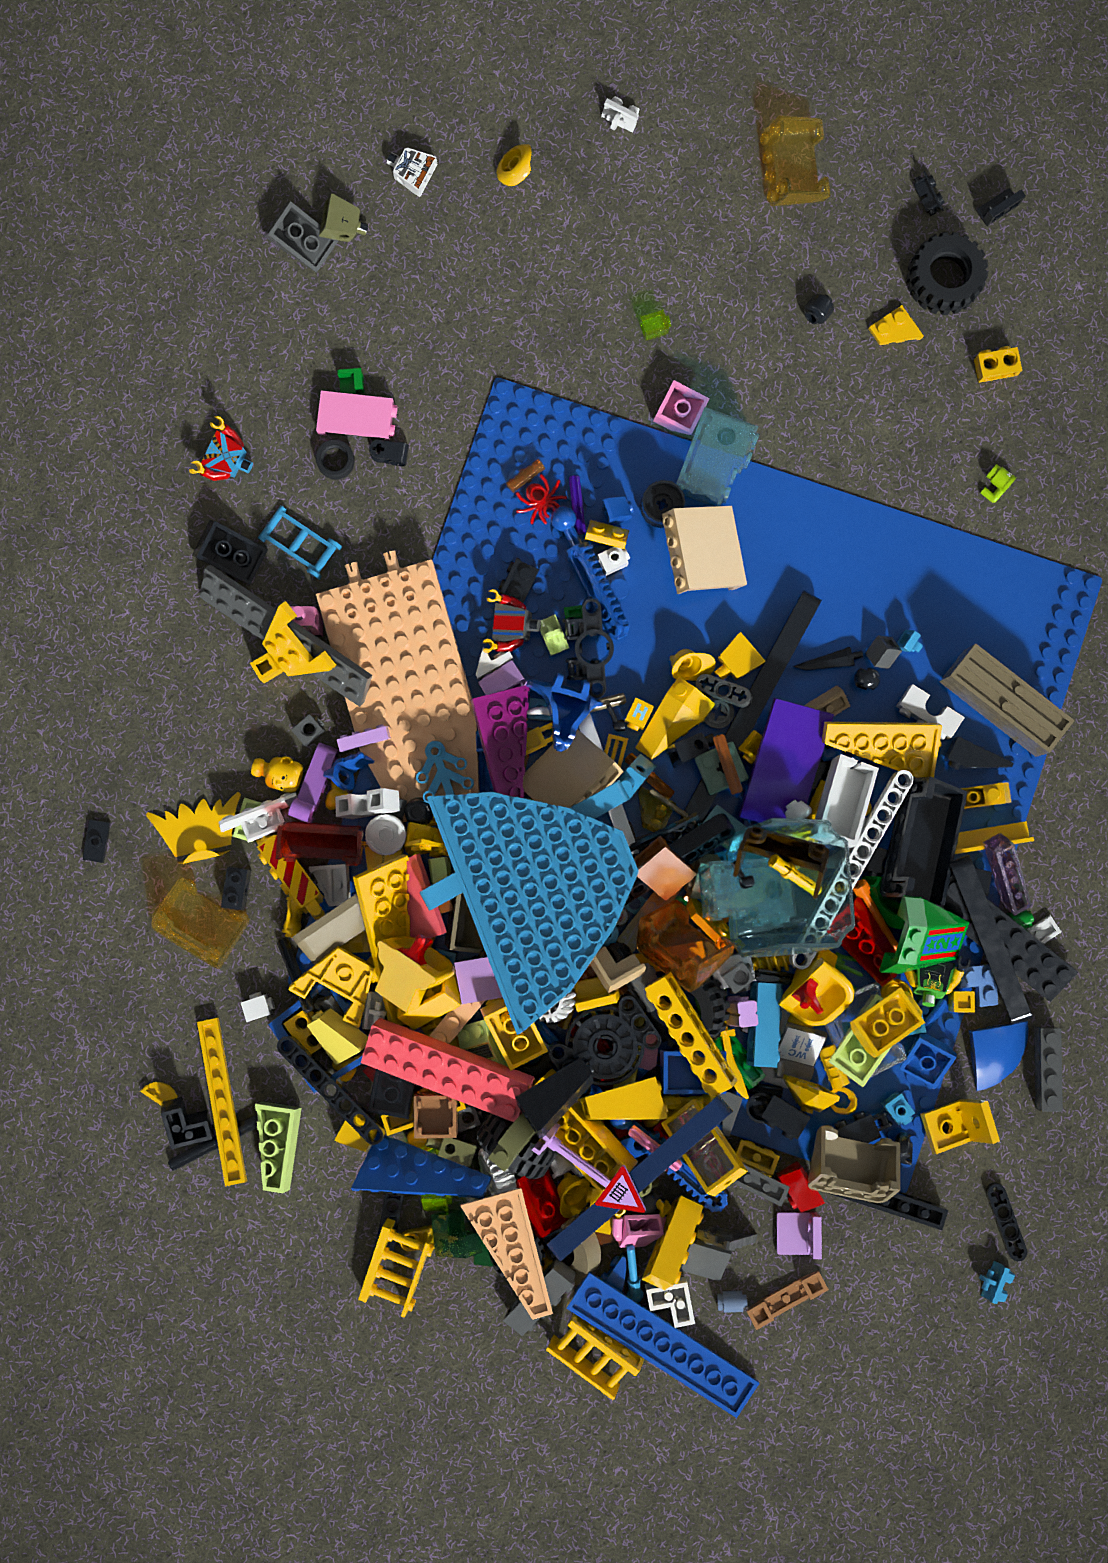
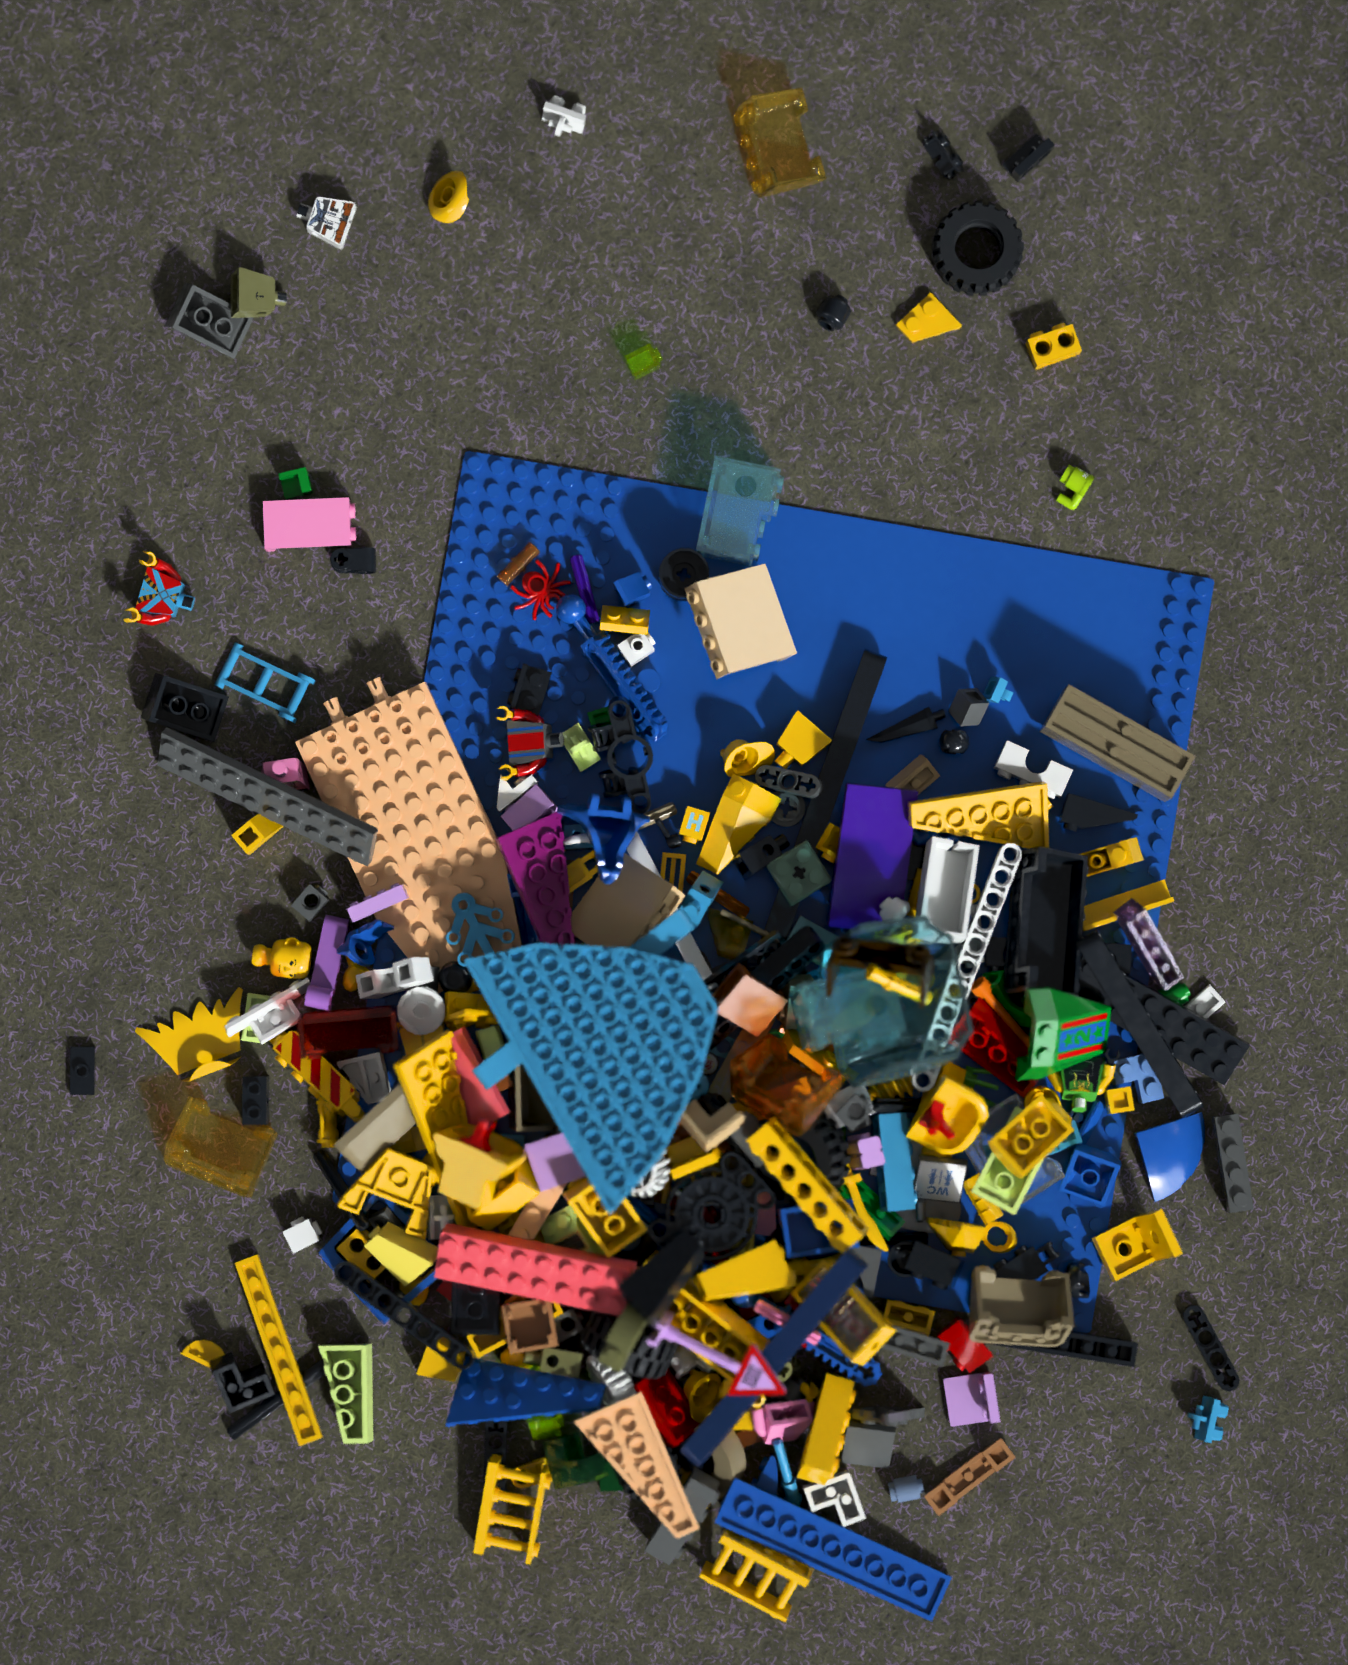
camera: 10 degrees left, 0 degrees up
yellow wing [262,601,336,676] -> none
black tyre [316,439,355,480] -> none
bright pink slope [653,380,710,435] -> none
dark orange axle [713,734,743,795] -> none
black hand [731,861,755,889] -> none
dark azure brick [881,1091,915,1125] -> none

